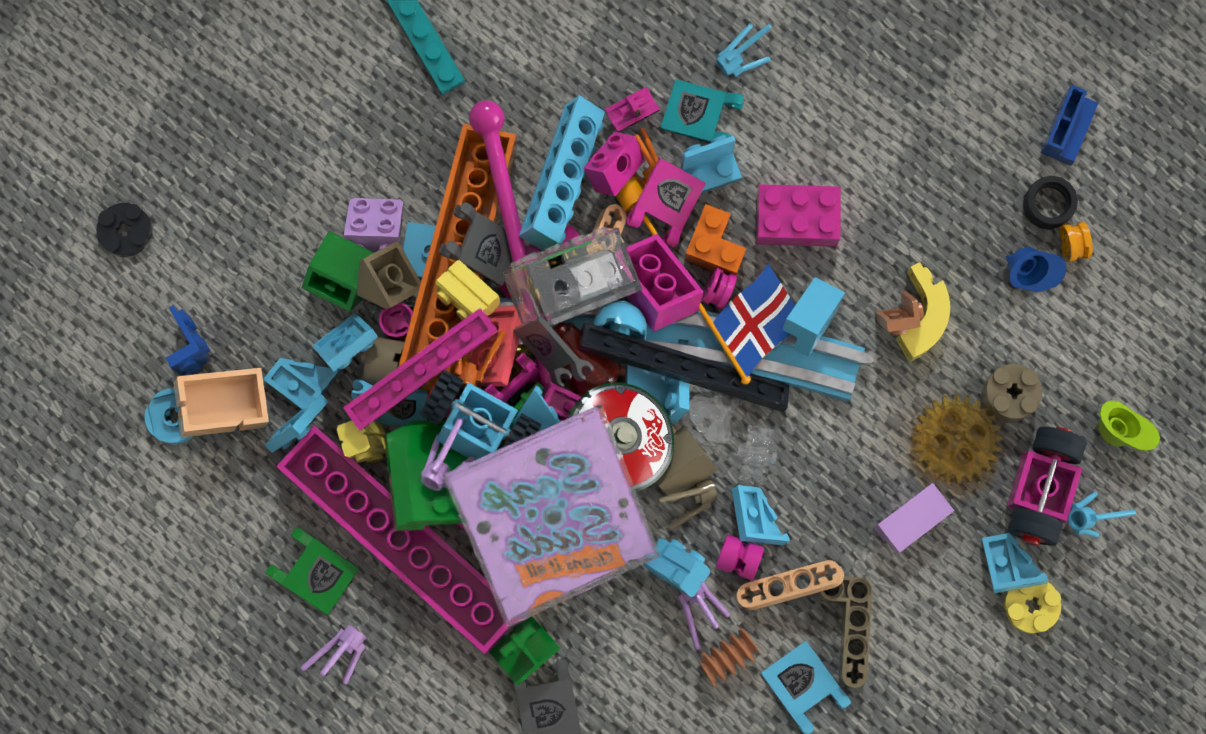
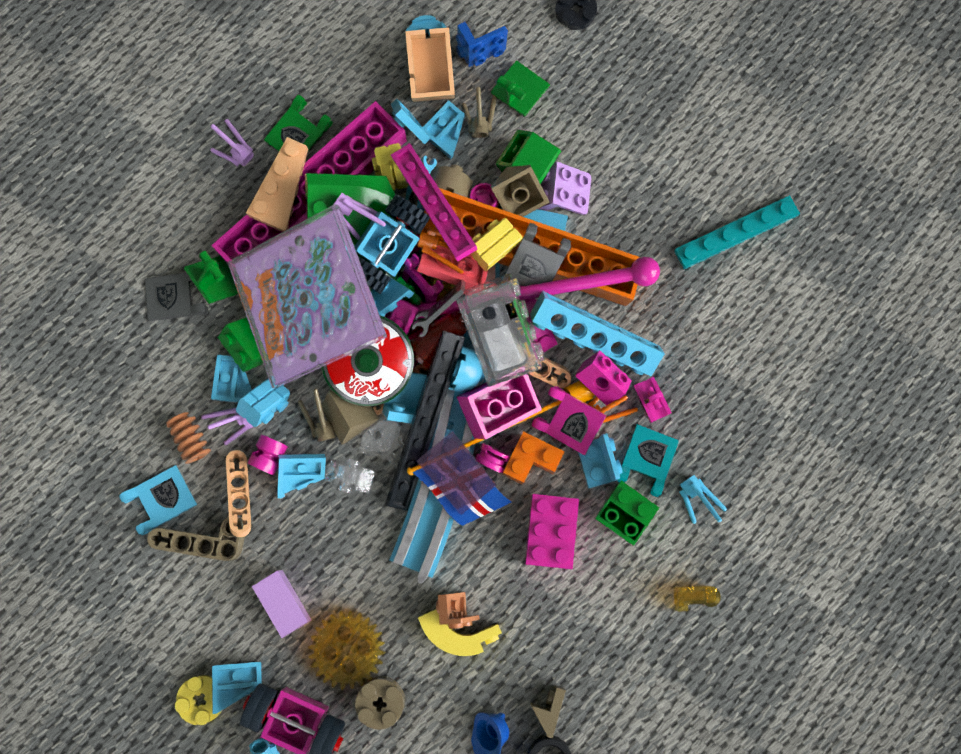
camera: 95 degrees right, 0 degrees up
medium azure plate [312,312,378,372] -> none
medium azure piece [782,277,845,357] -> none
none -> medium azure wing [211,355,252,403]
none -> green brick [218,317,269,372]
none -> light nougat wing [246,137,308,234]
none -> clear purple plate [416,431,496,515]
none -> dark tan plant [462,86,497,138]
none -> green plate [491,60,550,117]
none -> dark tan slope [530,685,566,739]
none -> green slope [595,481,660,546]
none -> clear yellow leg [673,586,721,612]

